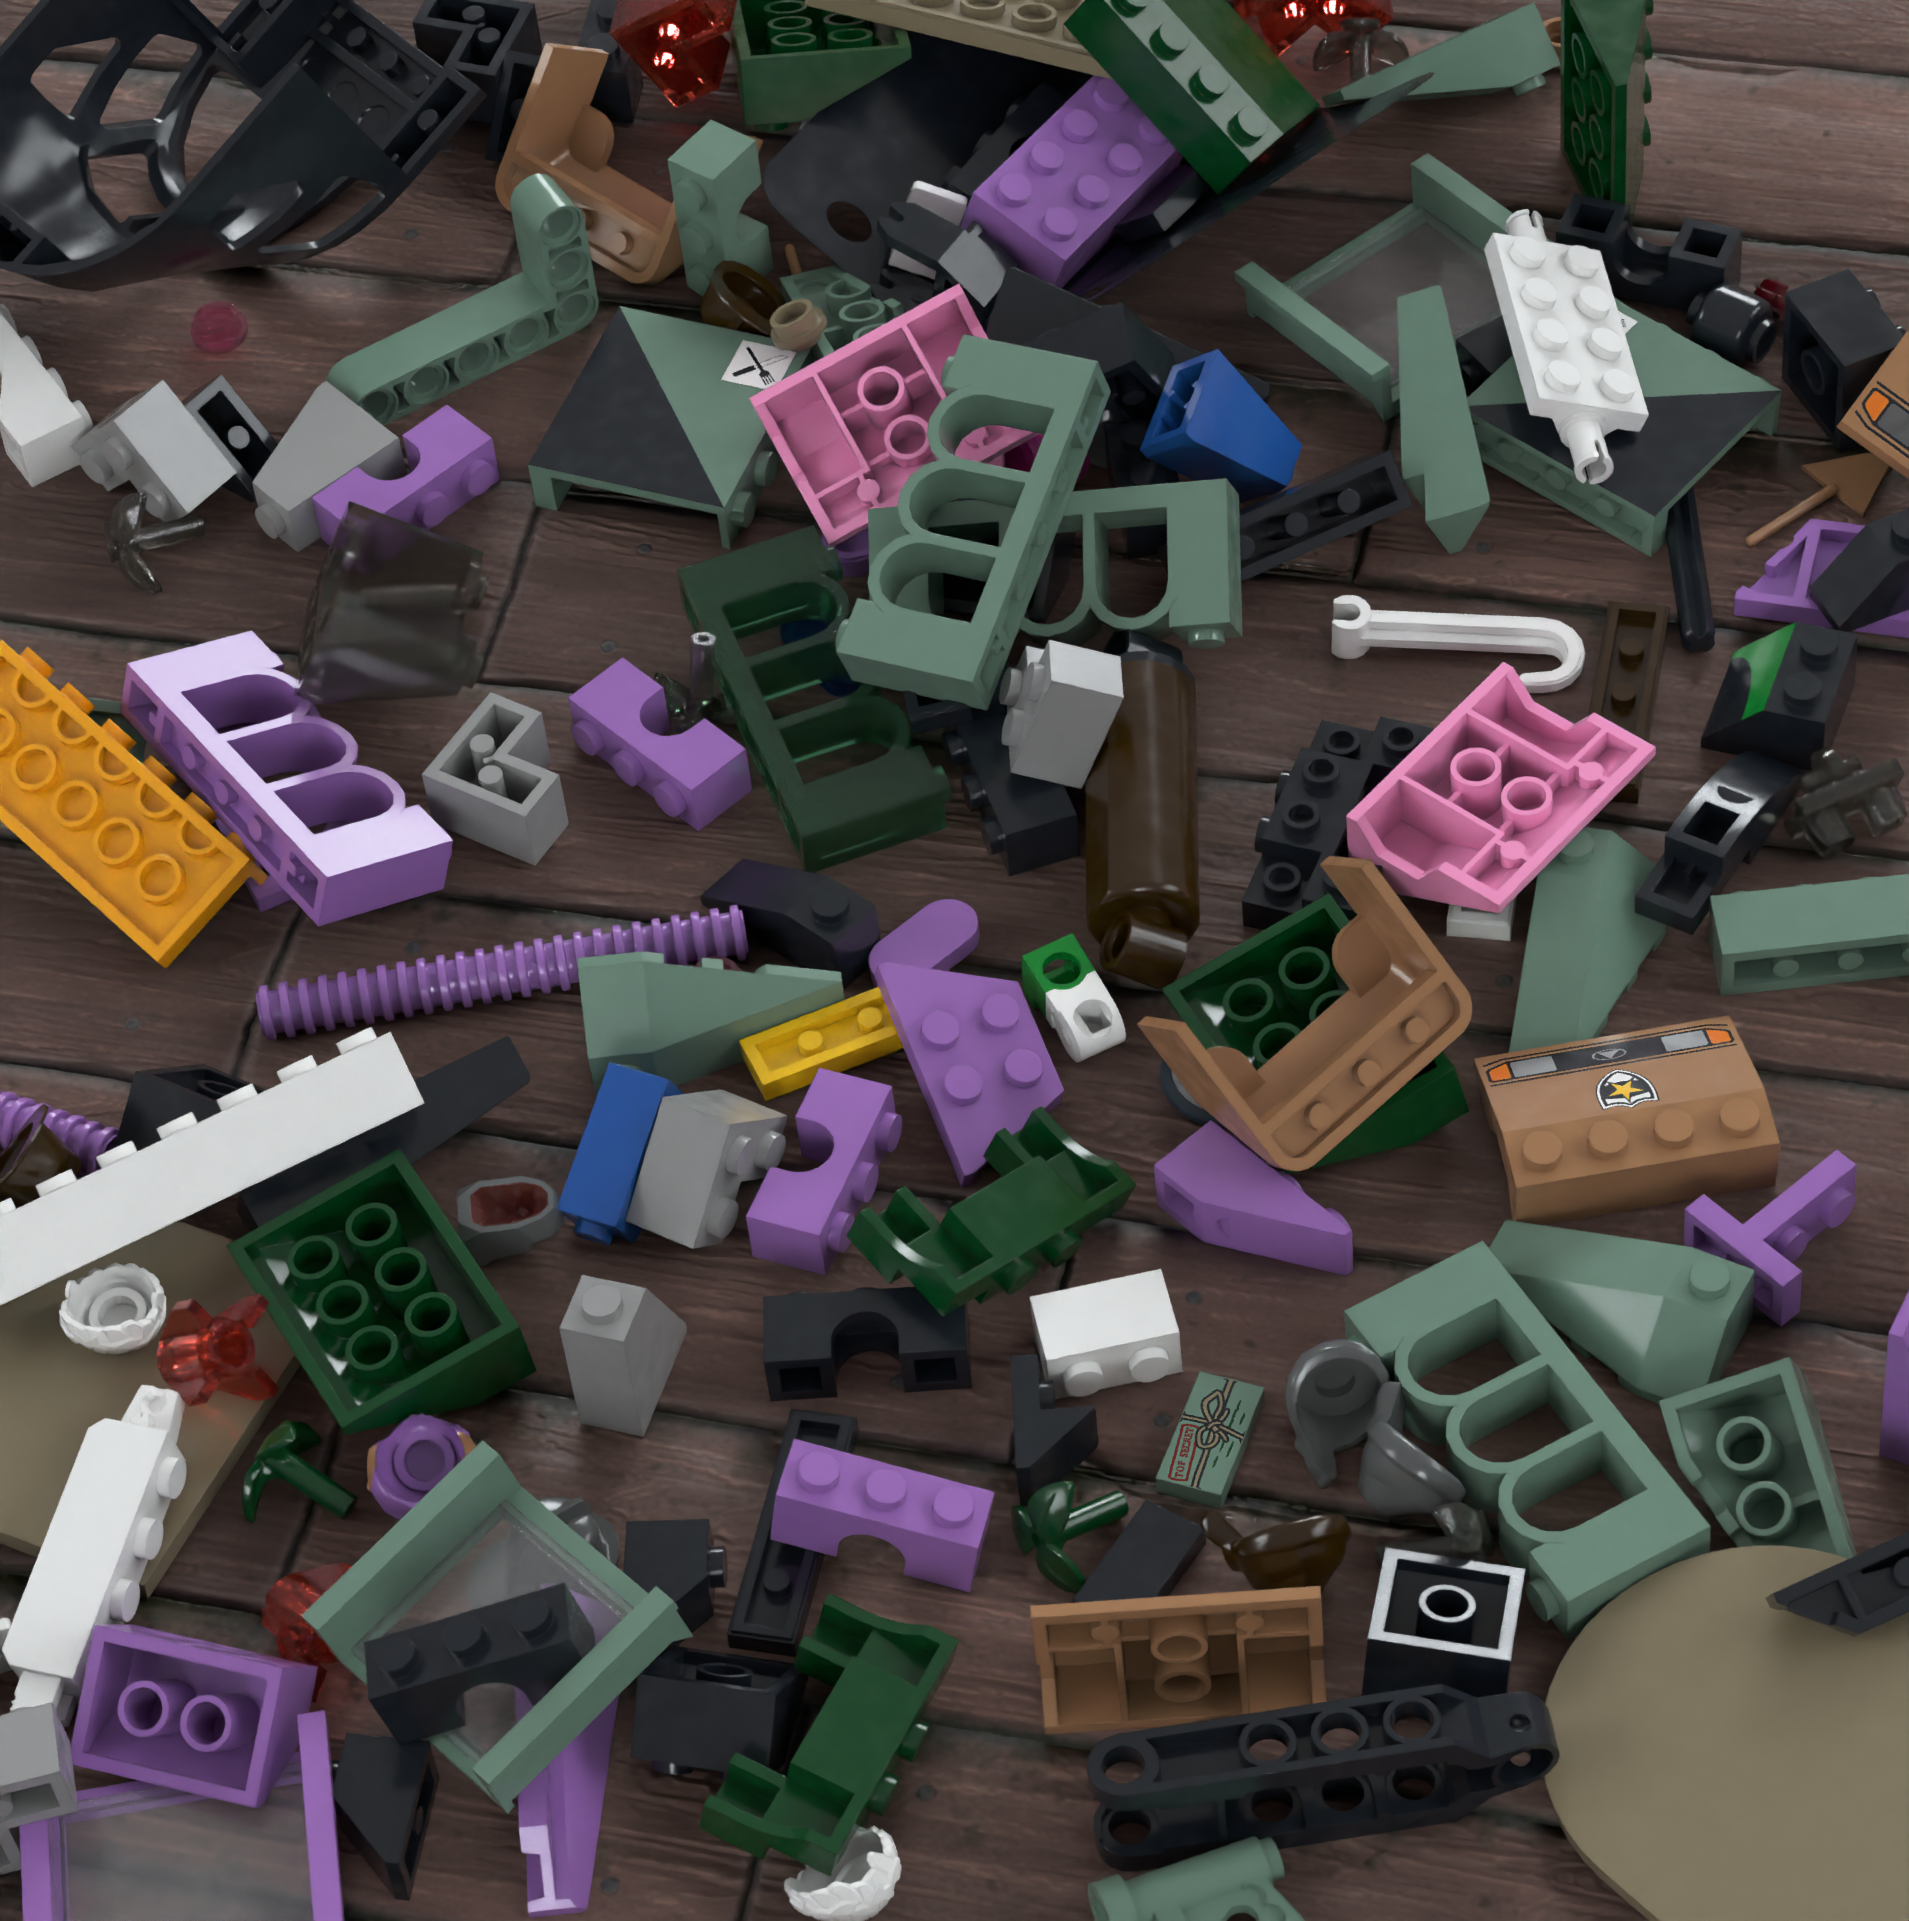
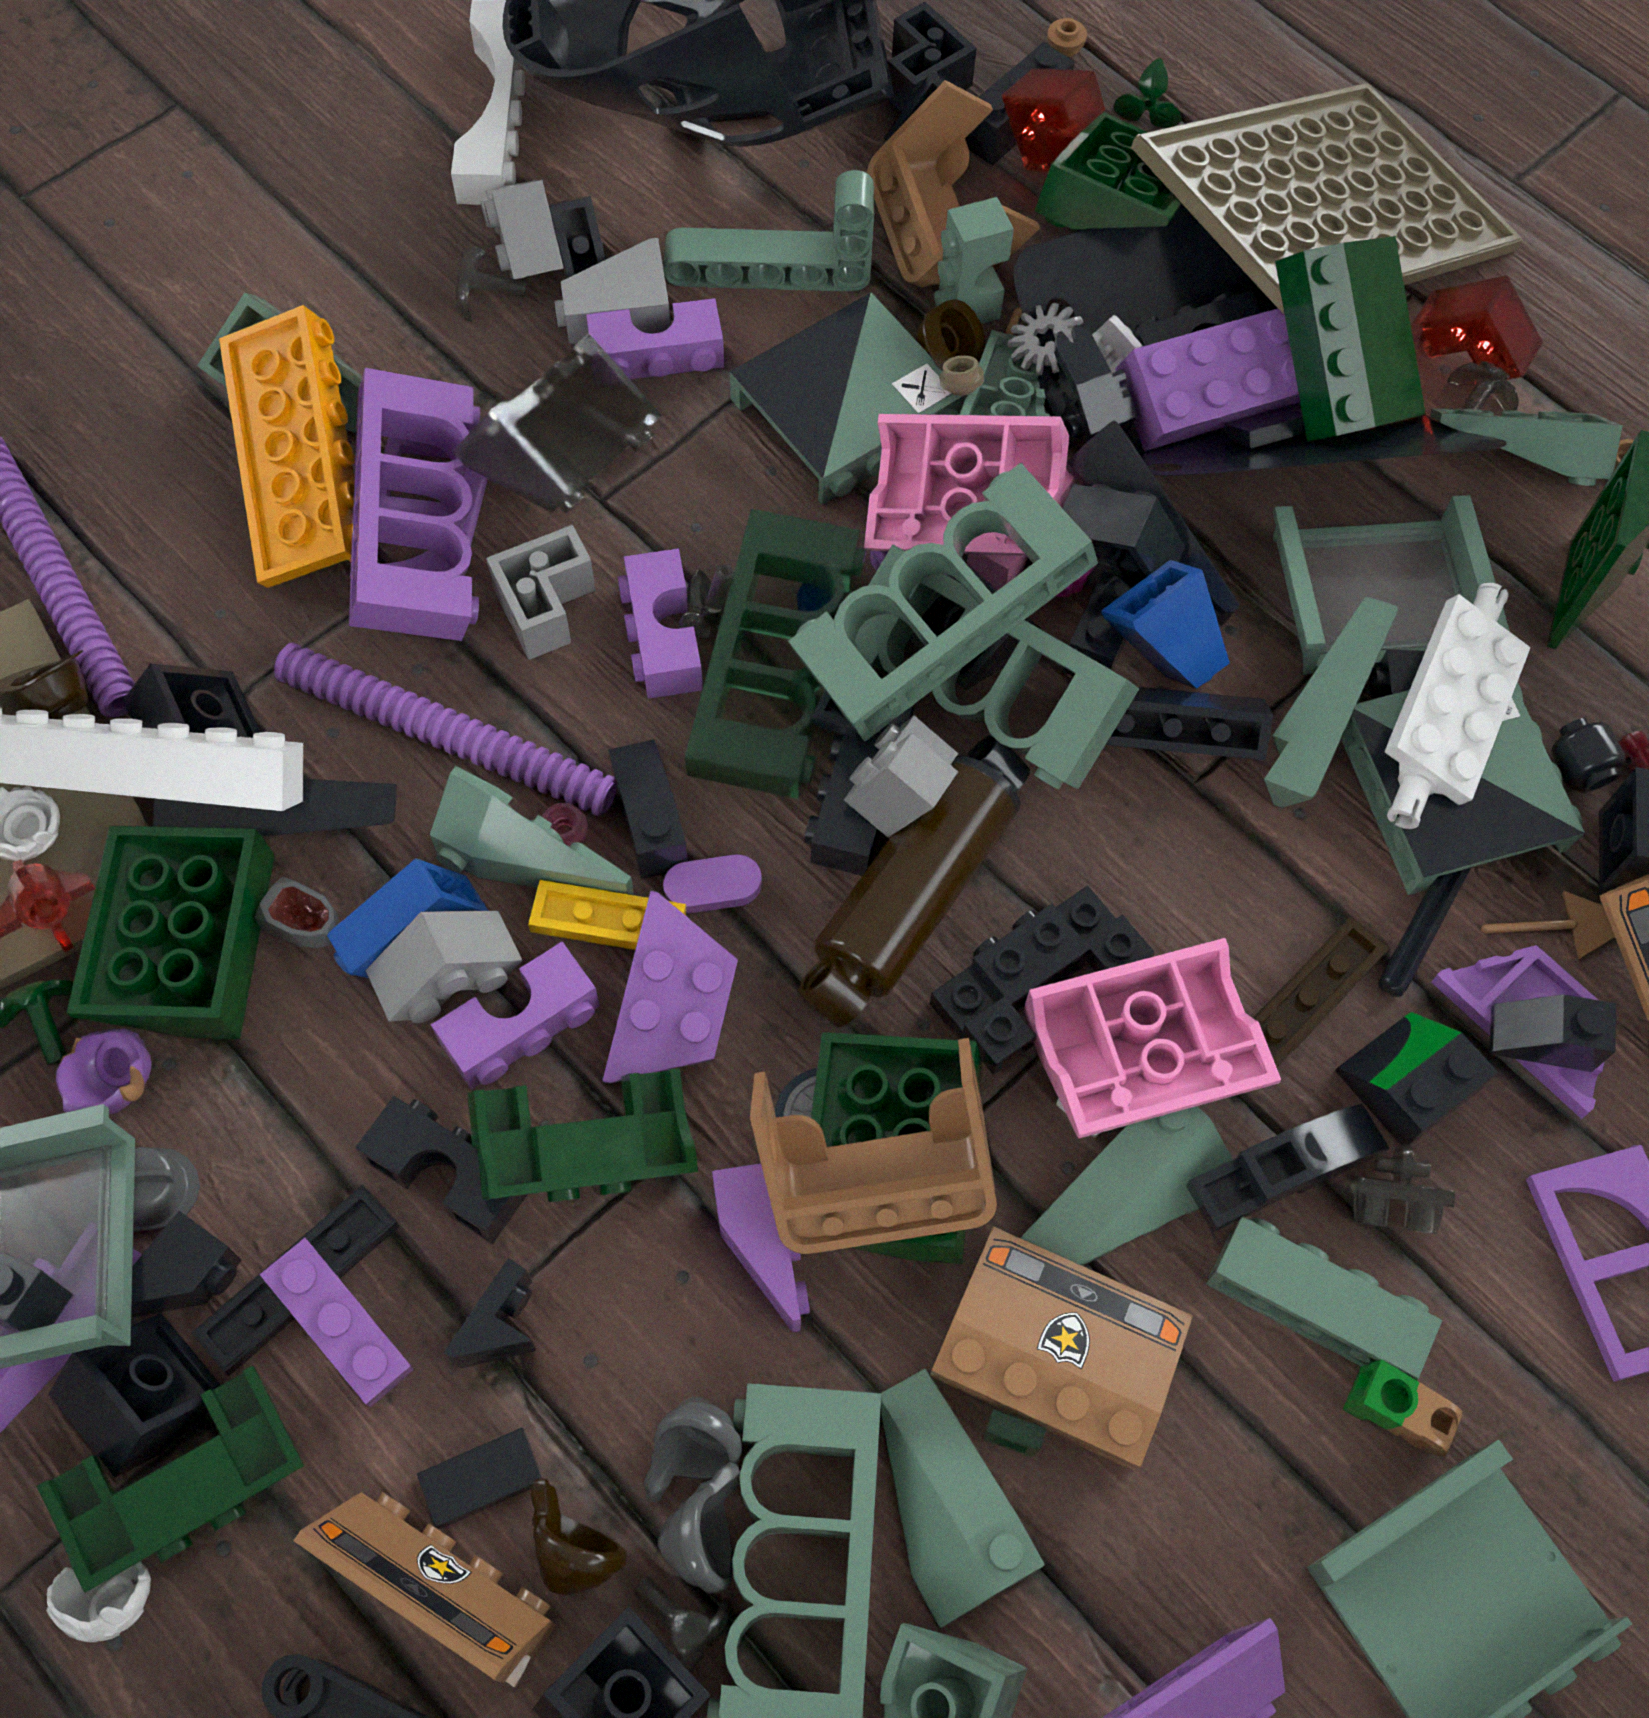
camera: 25 degrees right, 15 degrees up
clear pink plate [190,301,248,354] -> none
light grey slope [559,1275,687,1437] -> none
dark green plant [1011,1481,1129,1594] -> none
leg [1022,933,1126,1062] -> none
white brick [1029,1269,1183,1399] -> none
sand green tile [1156,1371,1265,1509] -> none
white piece [1331,595,1585,693] -> none
black arch [1556,193,1743,312] -> none
medium lavender bracket [1684,1150,1857,1327] -> none
none -> clear green tile [982,1409,1047,1457]
none -> light grey gear [1008,303,1084,375]

